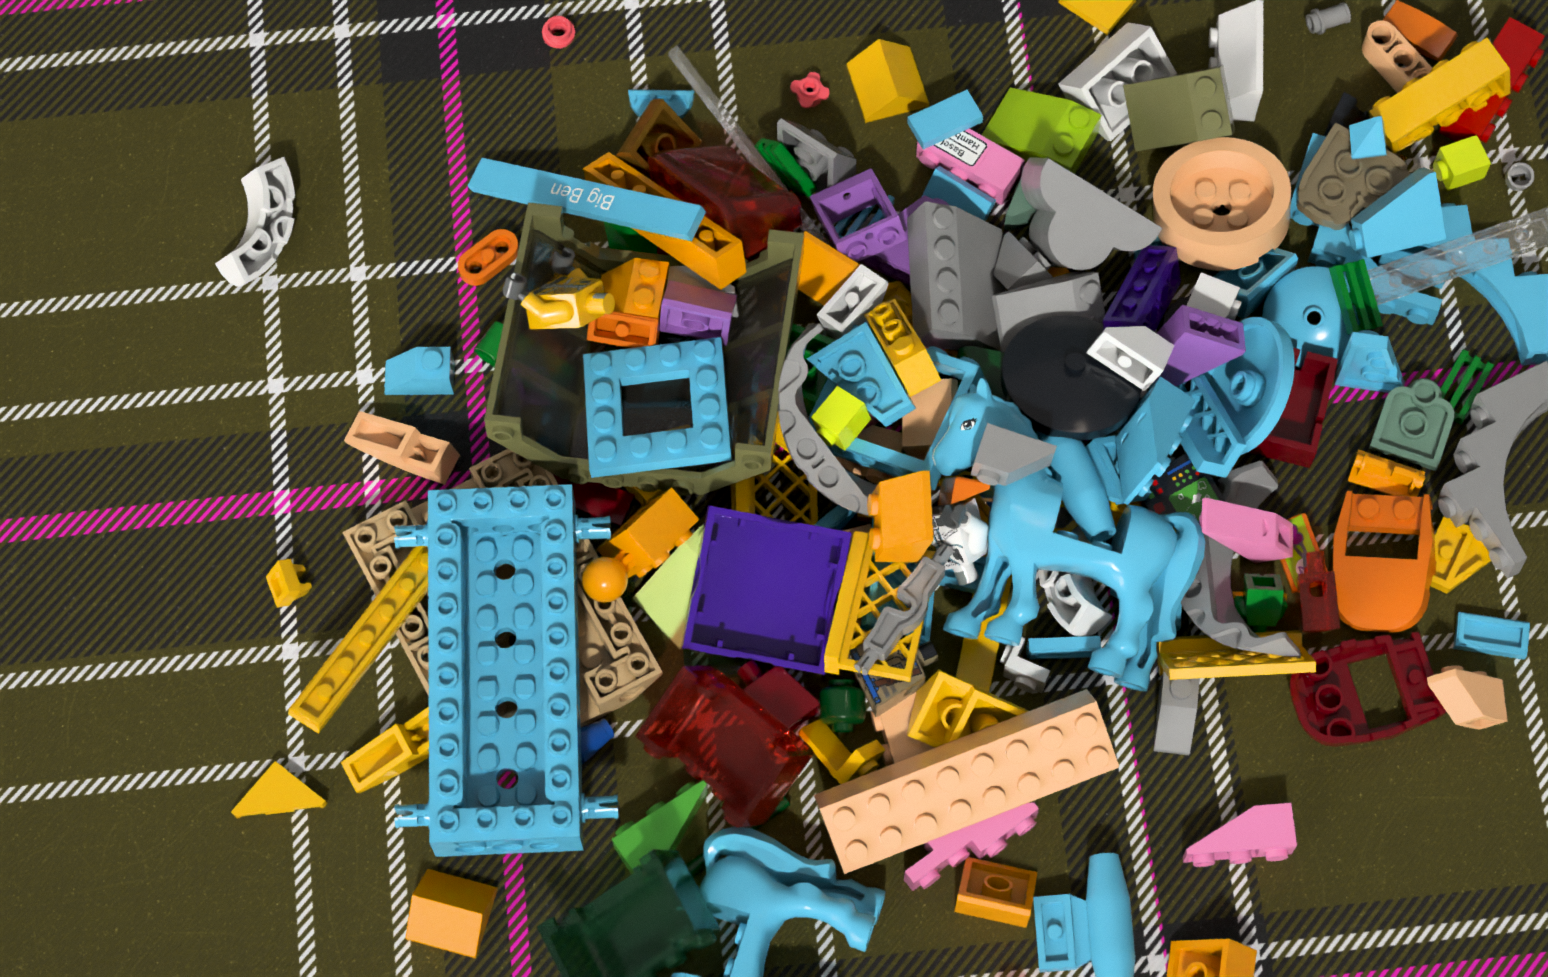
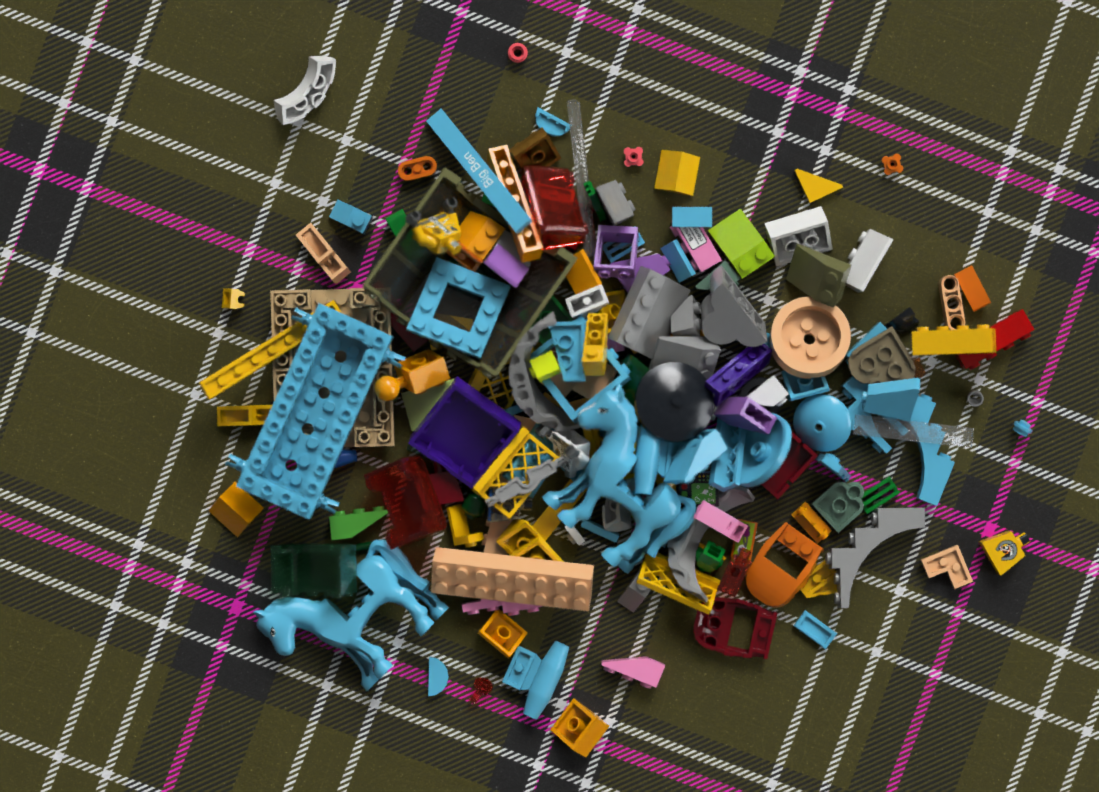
camera: 25 degrees right, 20 degrees up
yellow tile [231,761,327,818] -> none
light orange slope [867,471,934,563] -> none
orange slope [938,477,990,506] -> none
light grey slope [970,423,1057,486] -> none
white slope [1087,326,1175,392] -> none
light grey pin [1306,2,1351,35] -> none
green tile [1329,259,1383,335] -> none
medium azure slope [1349,116,1387,160] -> none
light nougat slope [1427,666,1507,730] -> none
neon yellow brick [1433,135,1491,191] -> none

